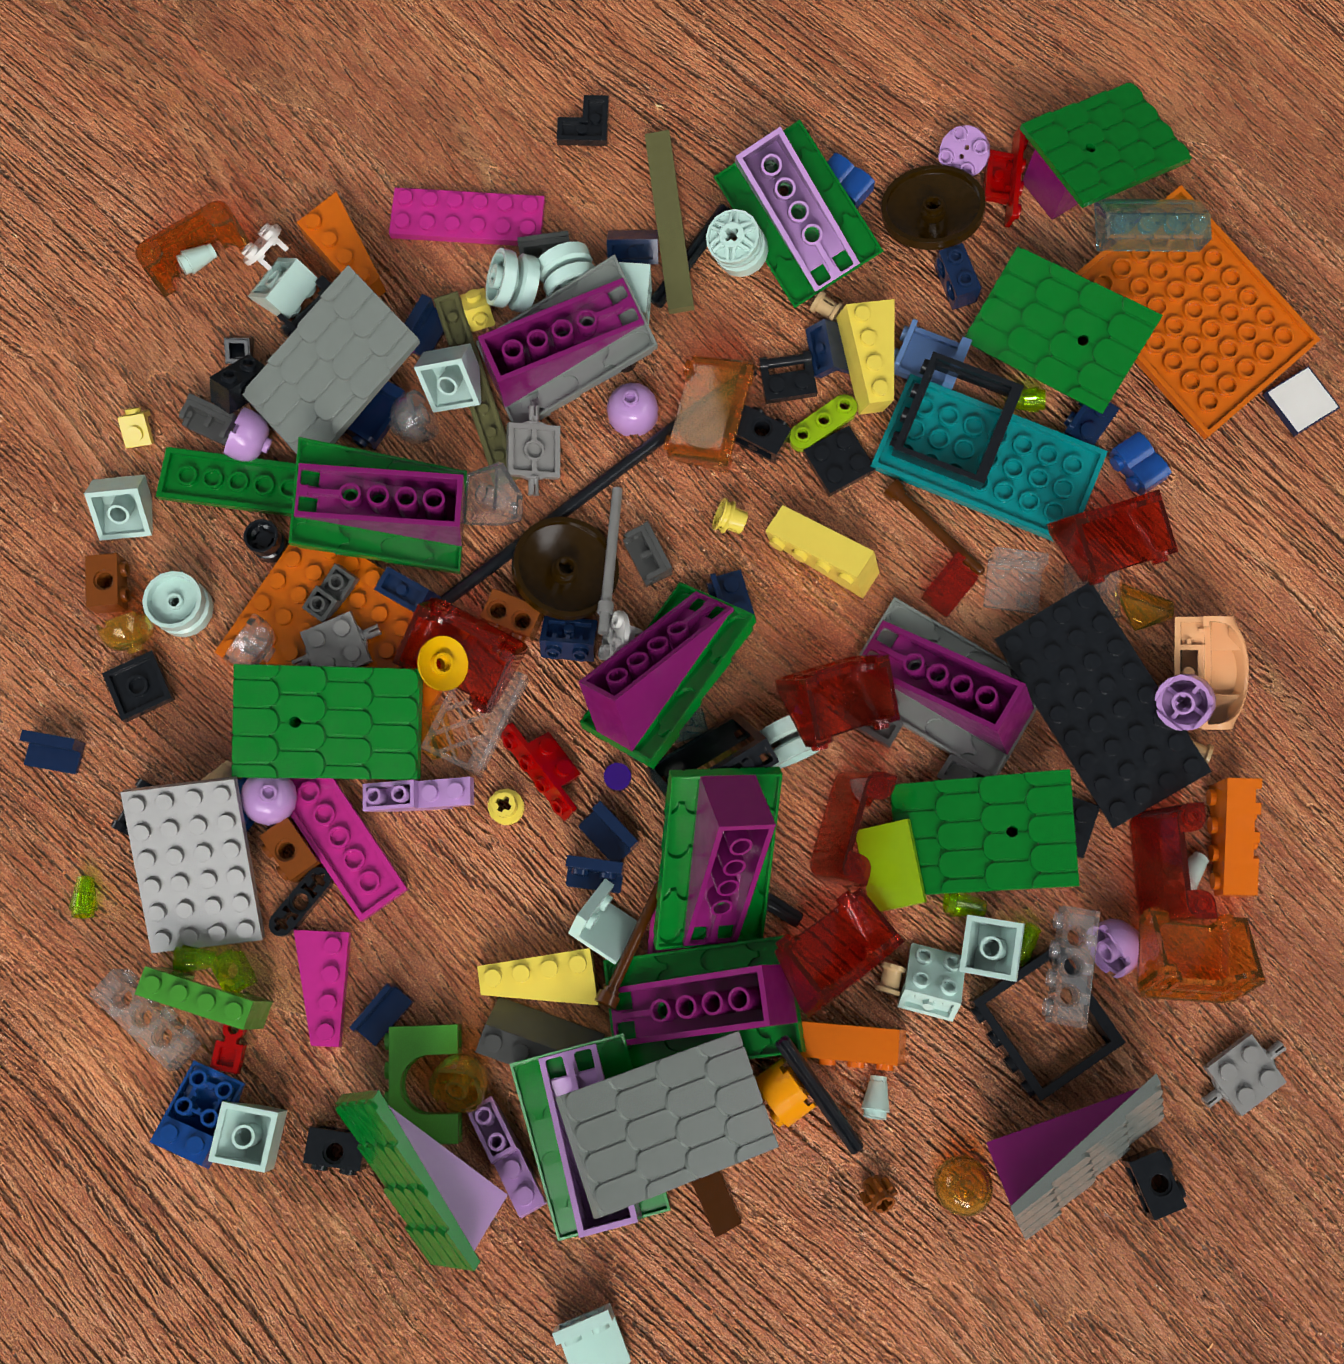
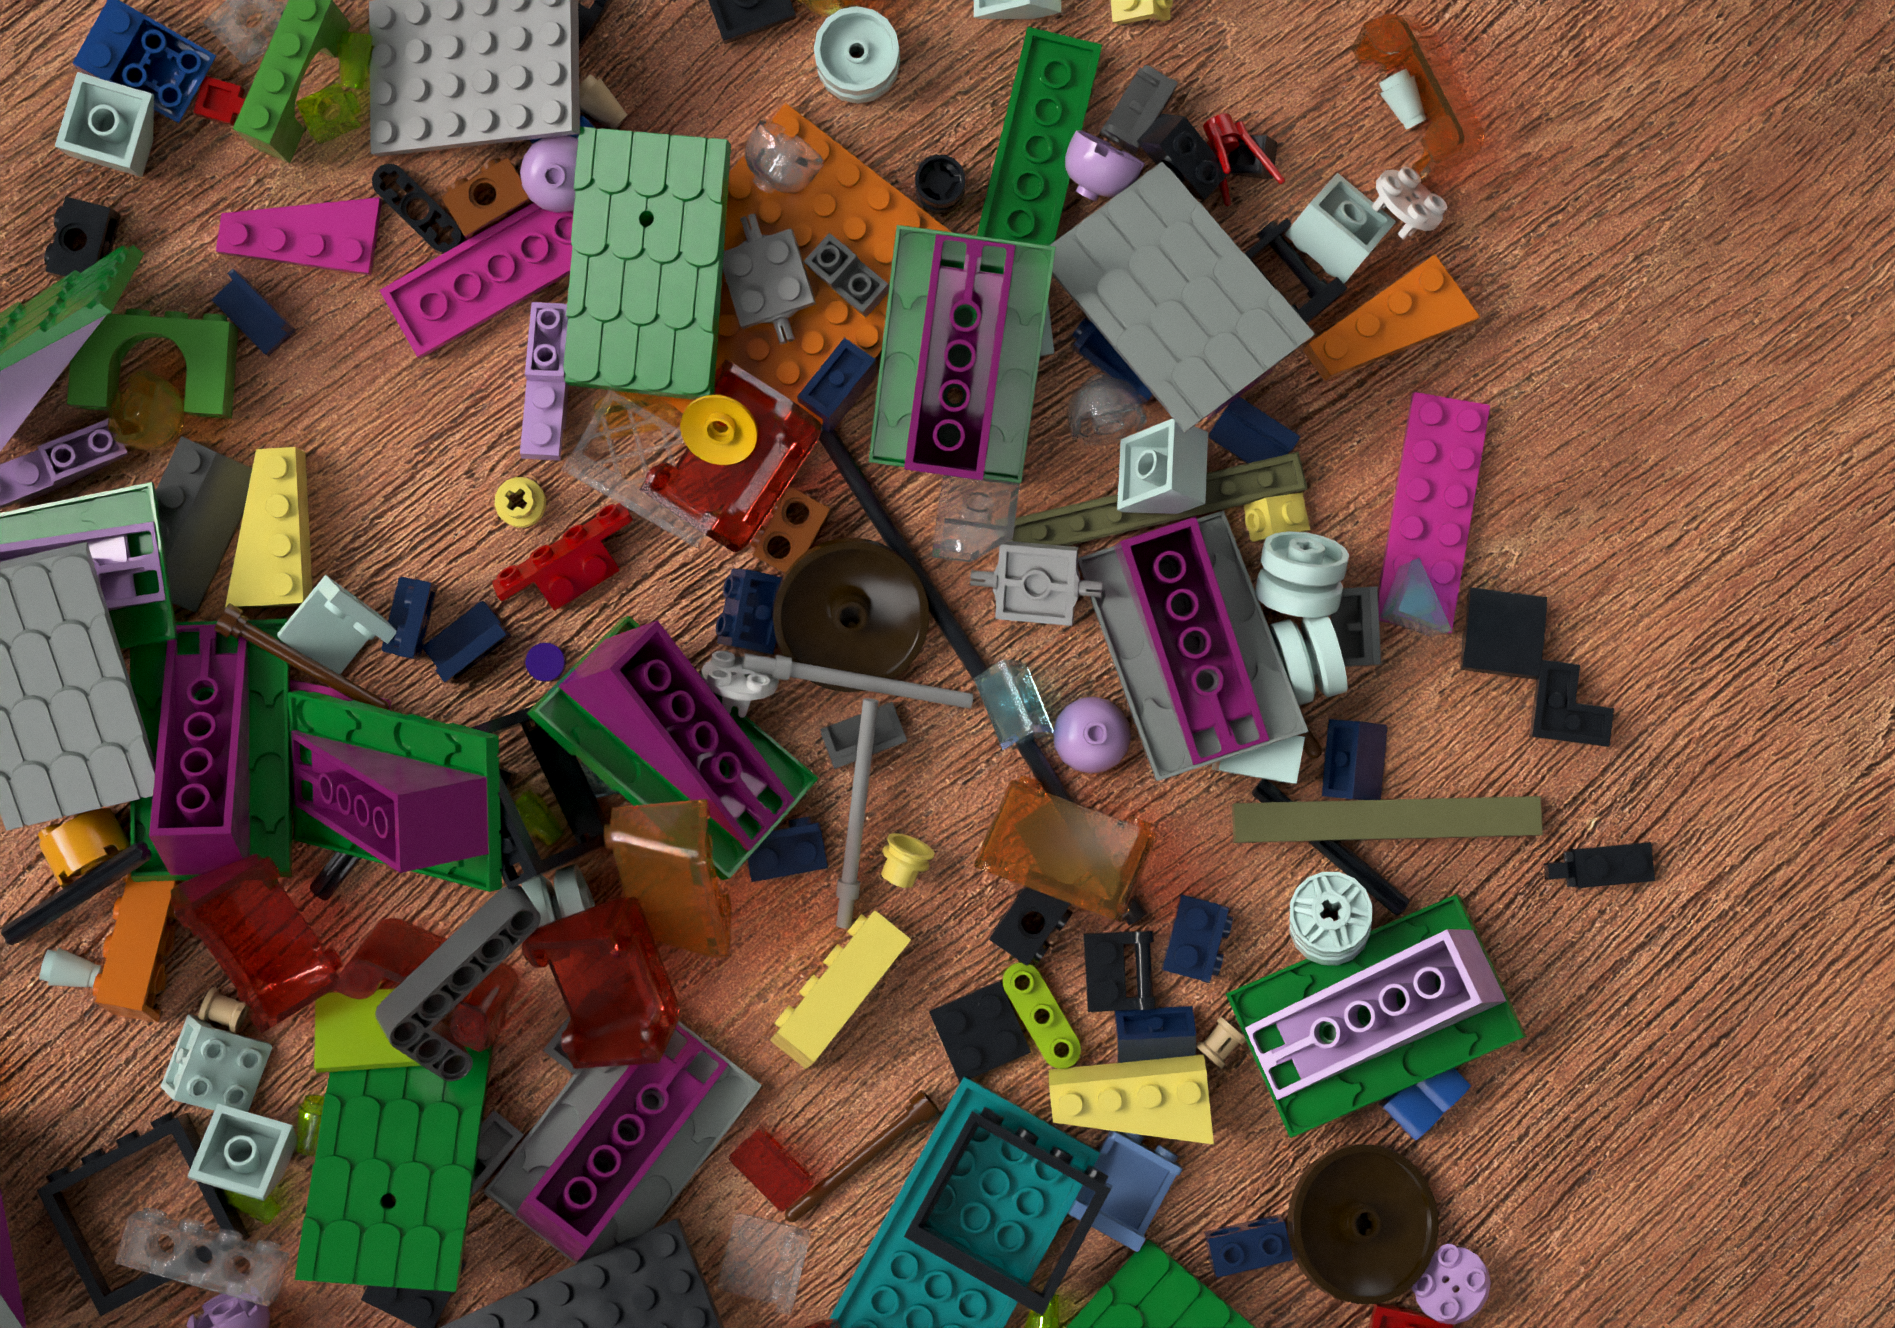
camera: 85 degrees right, 10 degrees up
none -> dark grey beam [375,886,541,1081]
none -> clear orange windscreen [604,799,732,959]
none -> light grey bar [836,698,879,929]
none -> clear light blue slope [974,659,1054,750]
none -> dark blue bracket [1161,894,1233,983]
none -> red plant [1203,113,1285,207]
none -> clear light blue slope [1380,558,1452,637]
none -> black slope [1461,587,1547,680]
none -> black hinge [1543,842,1655,888]

